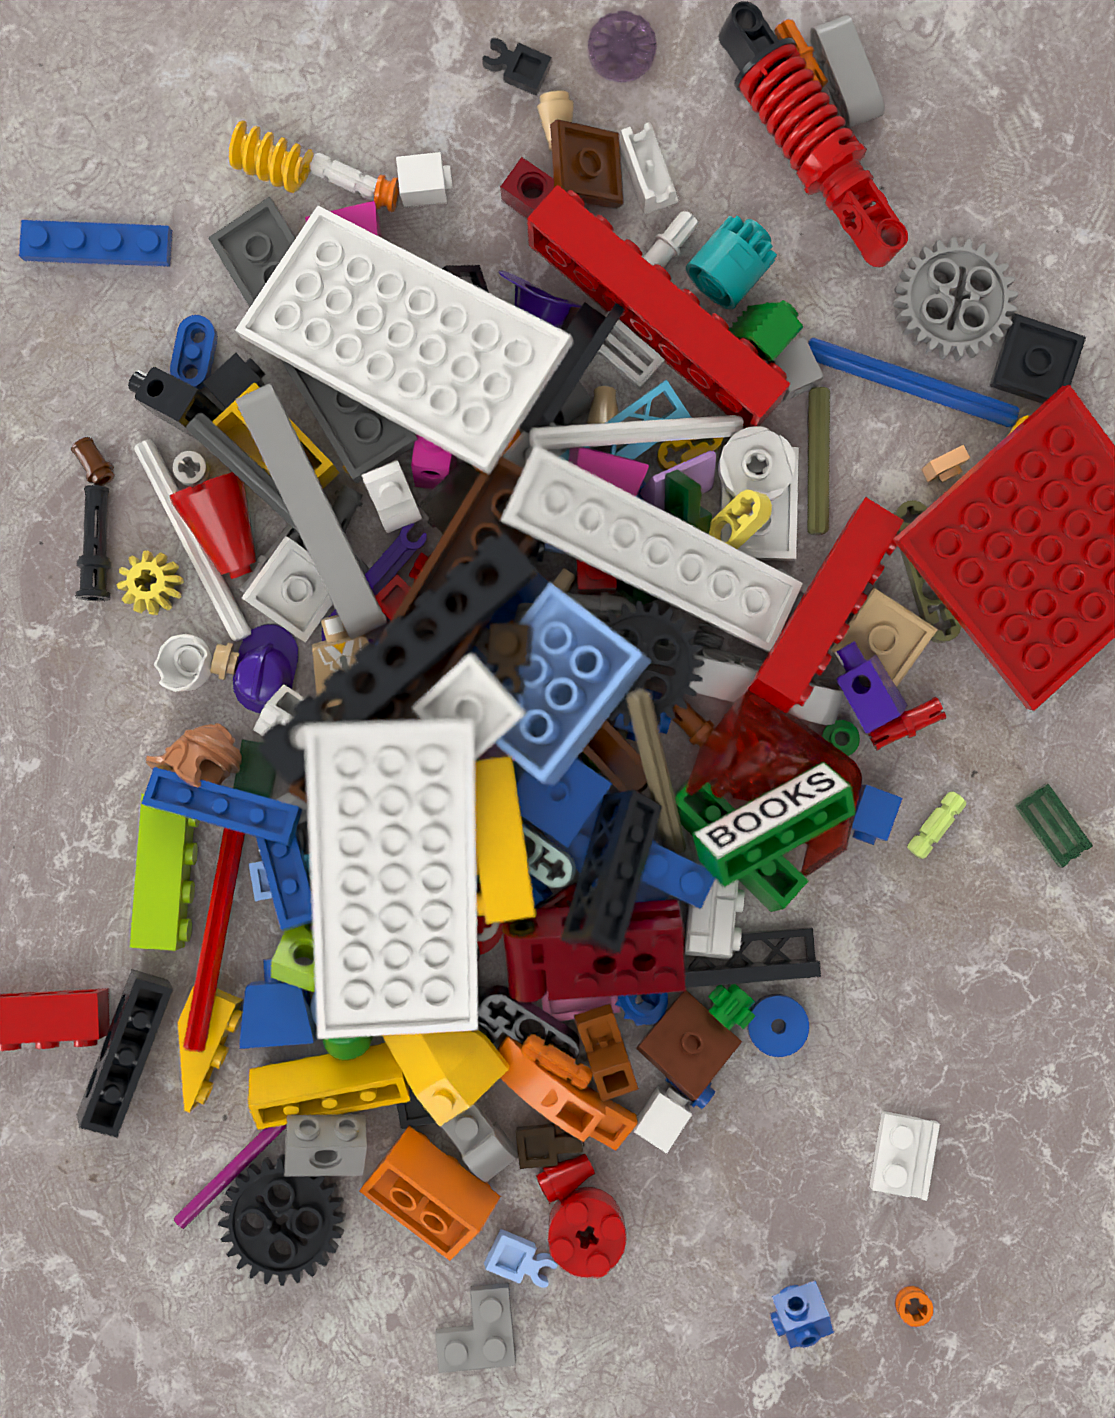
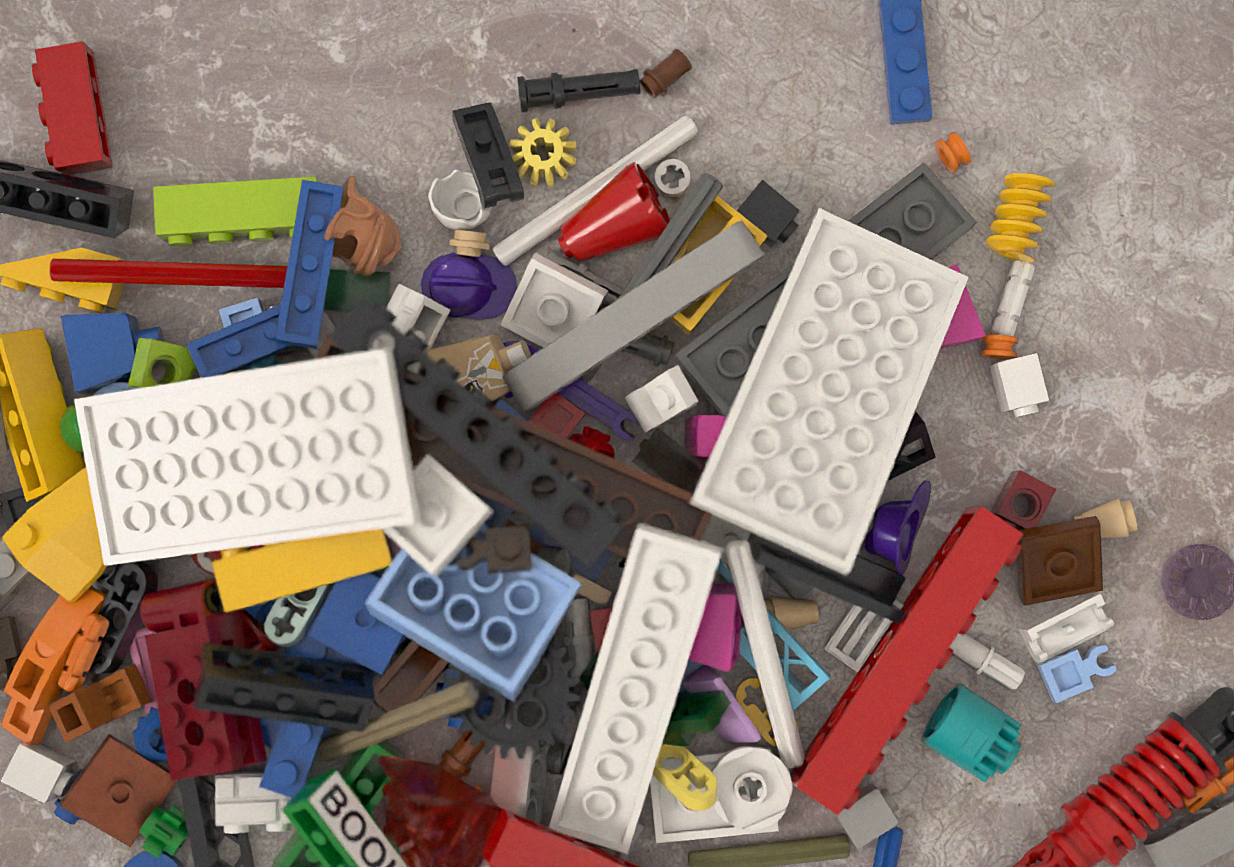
camera: 75 degrees right, 0 degrees up
black torso [128,367,223,439] -> none
blue plate [170,315,218,390] -> none
black plate [482,38,552,96] -> none
green brick [729,300,803,361] -> none
none -> black plate [452,102,524,209]
none -> orange bush [935,132,971,173]
none -> light blue plate [1036,645,1117,703]

